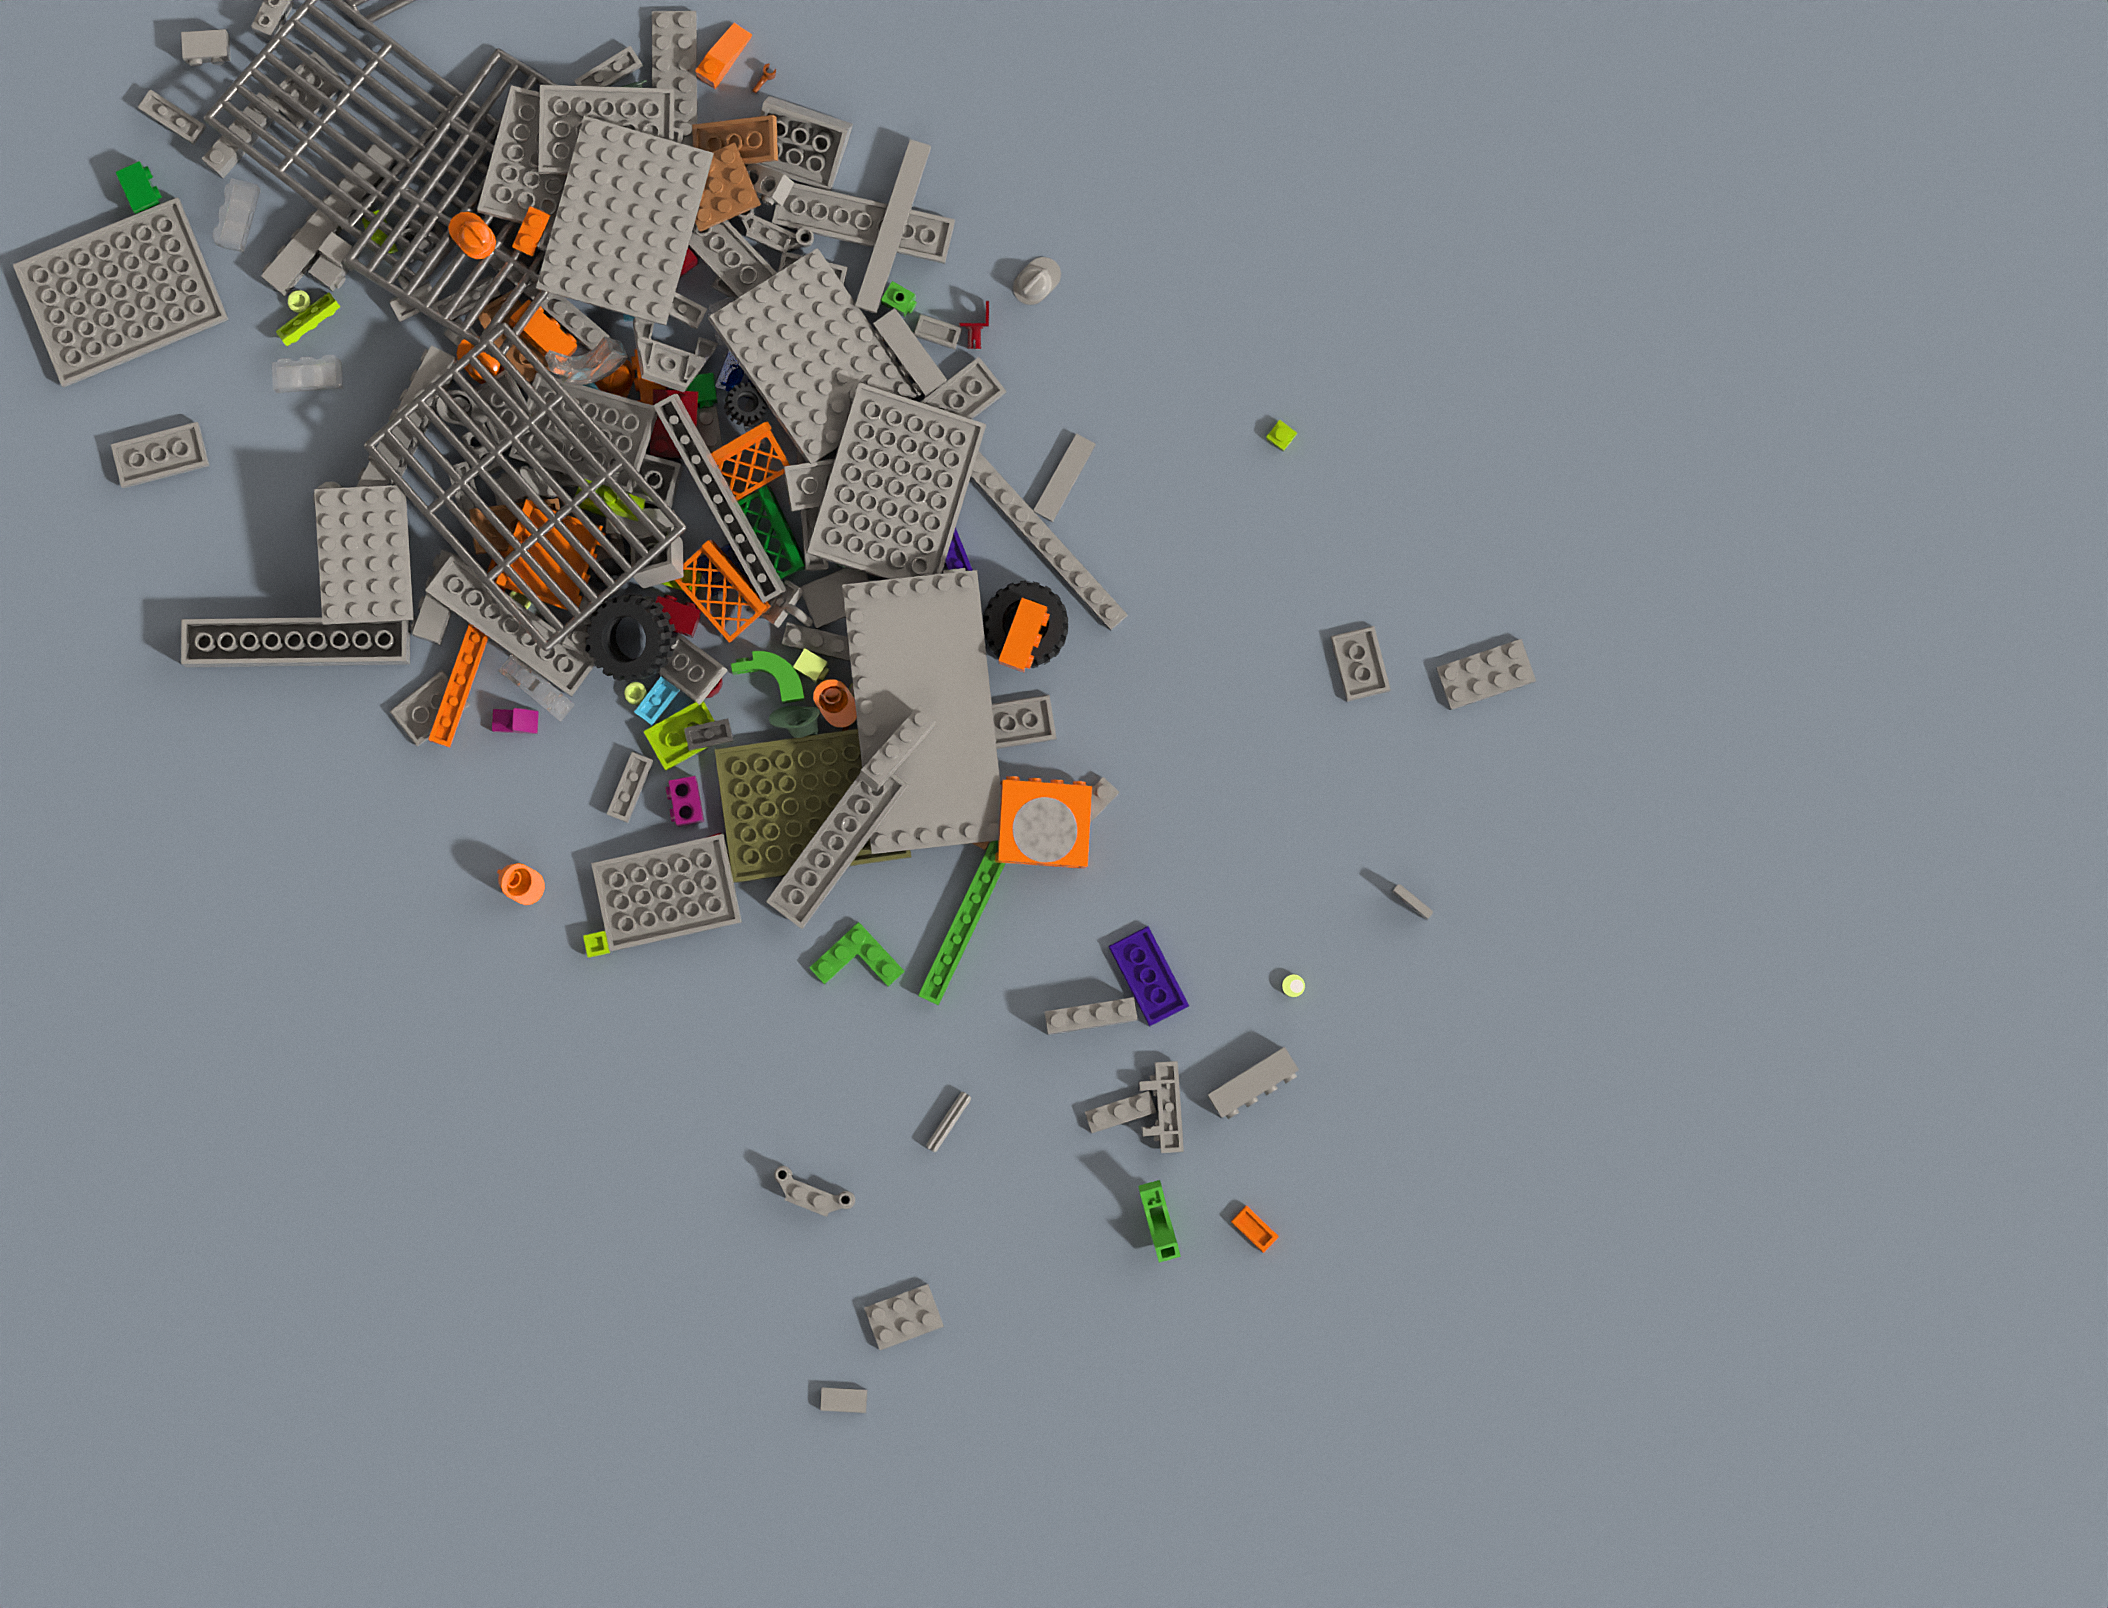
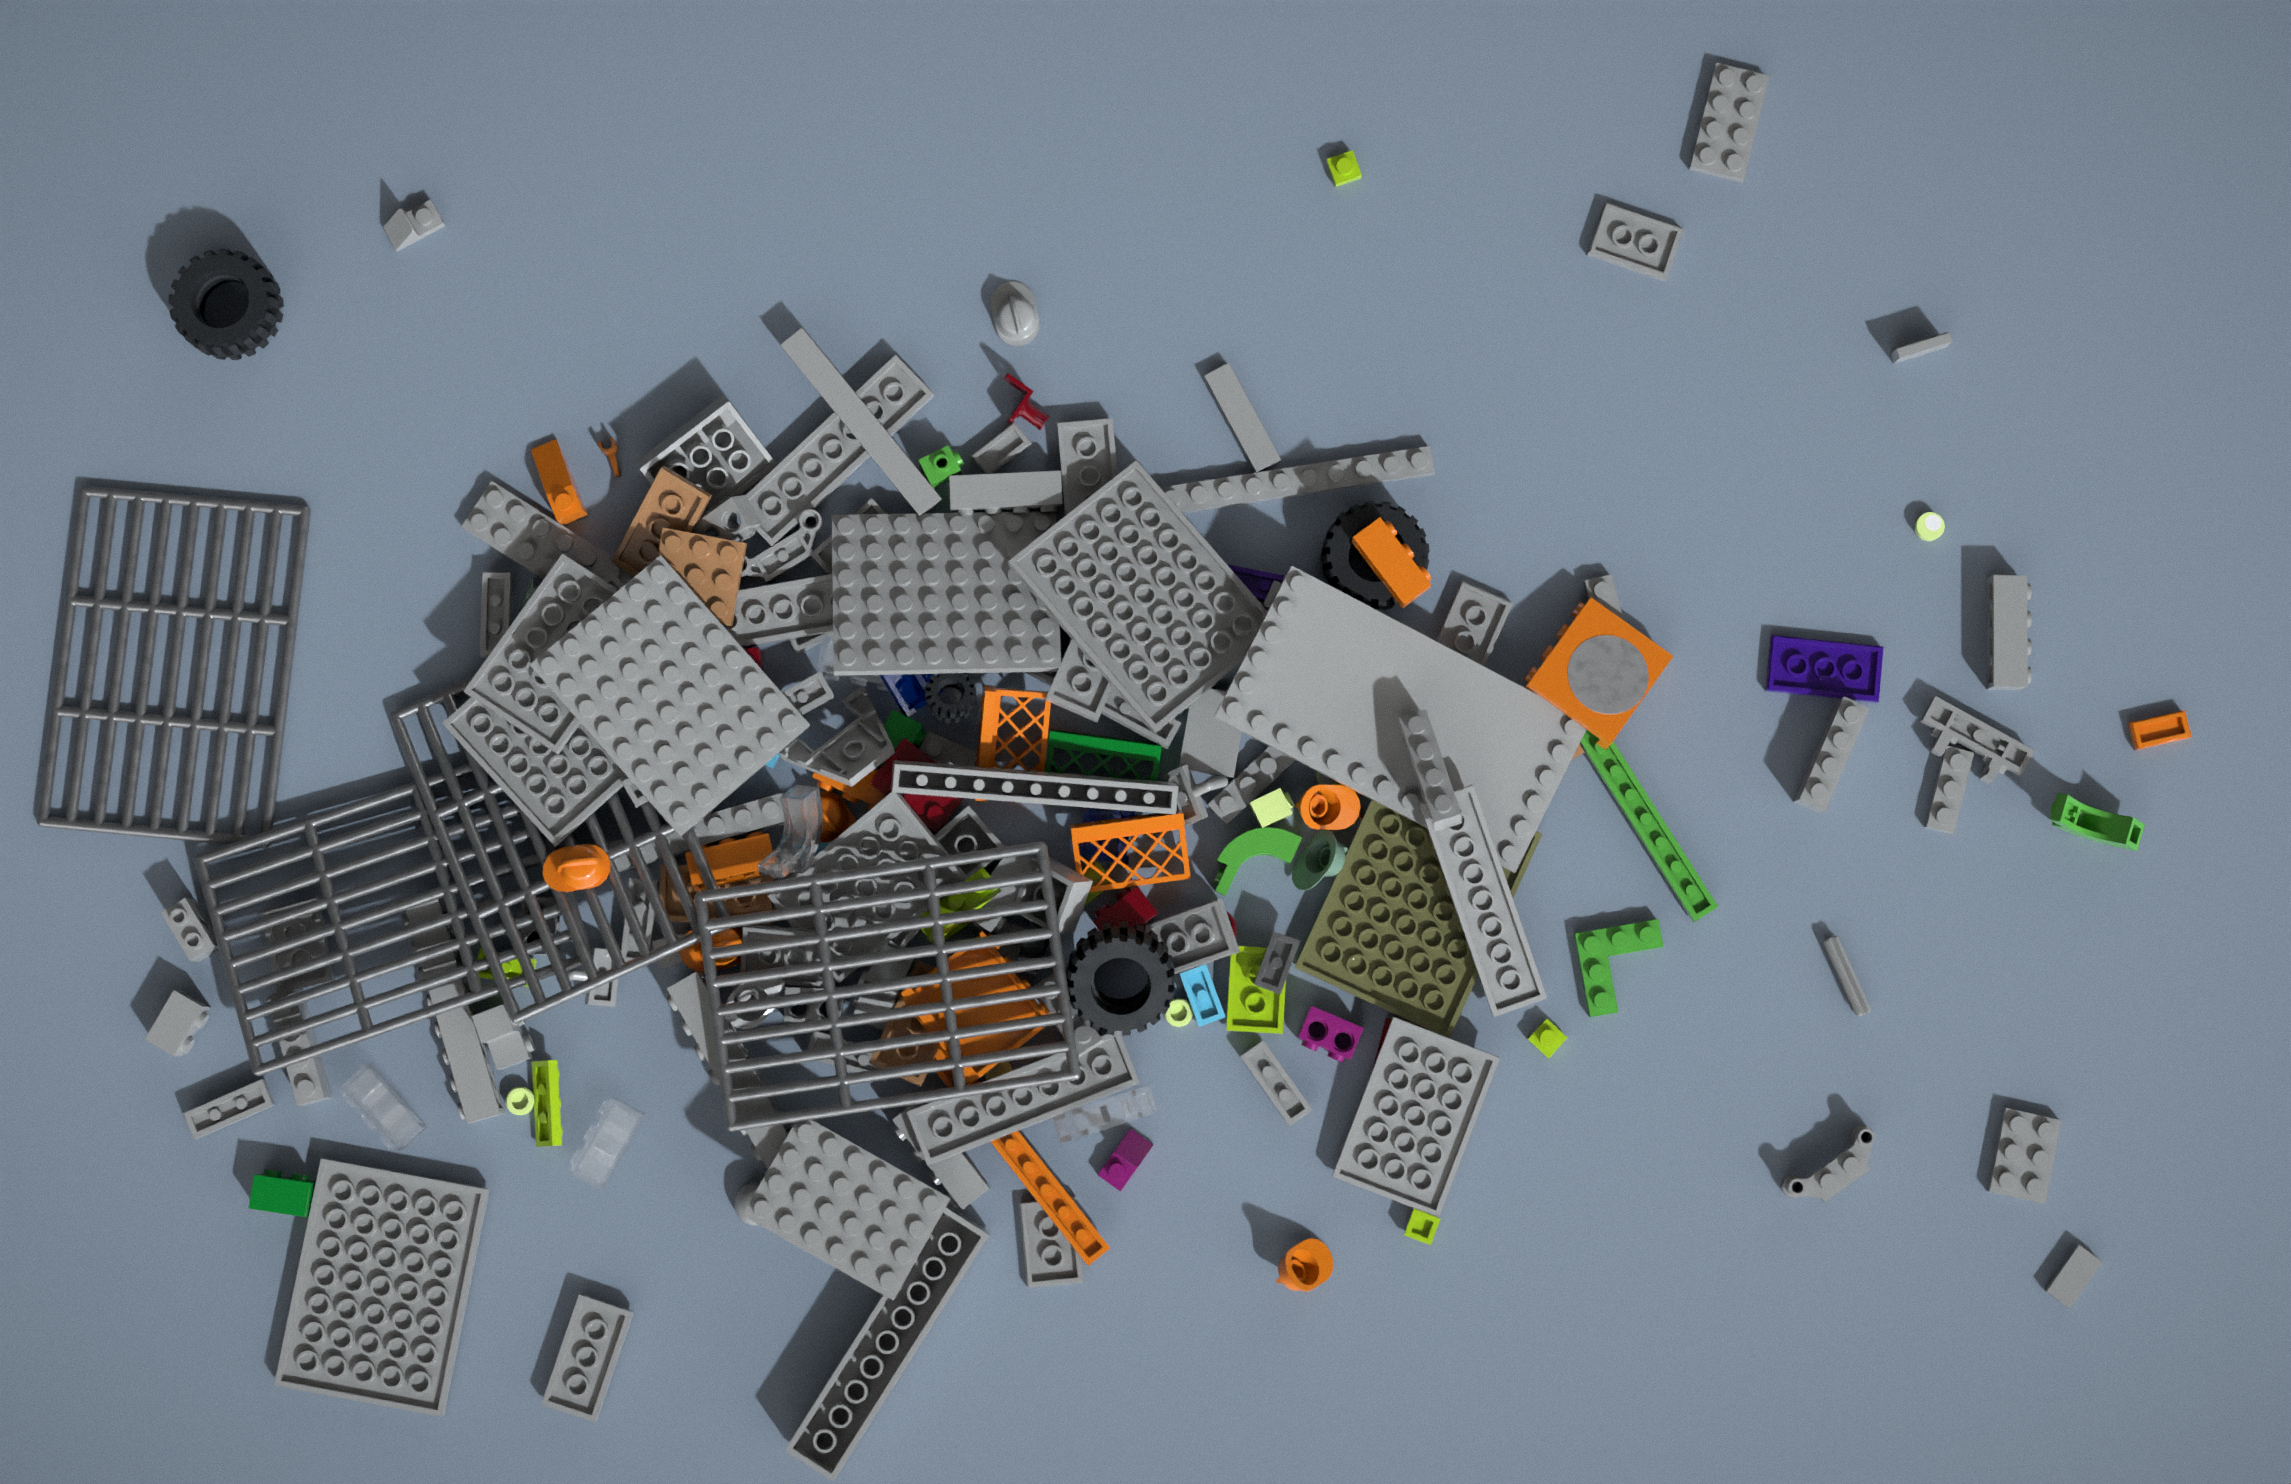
camera: 55 degrees left, 0 degrees up
orange plate [512,206,551,256] -> none
none -> lime plate [1527,1018,1568,1059]

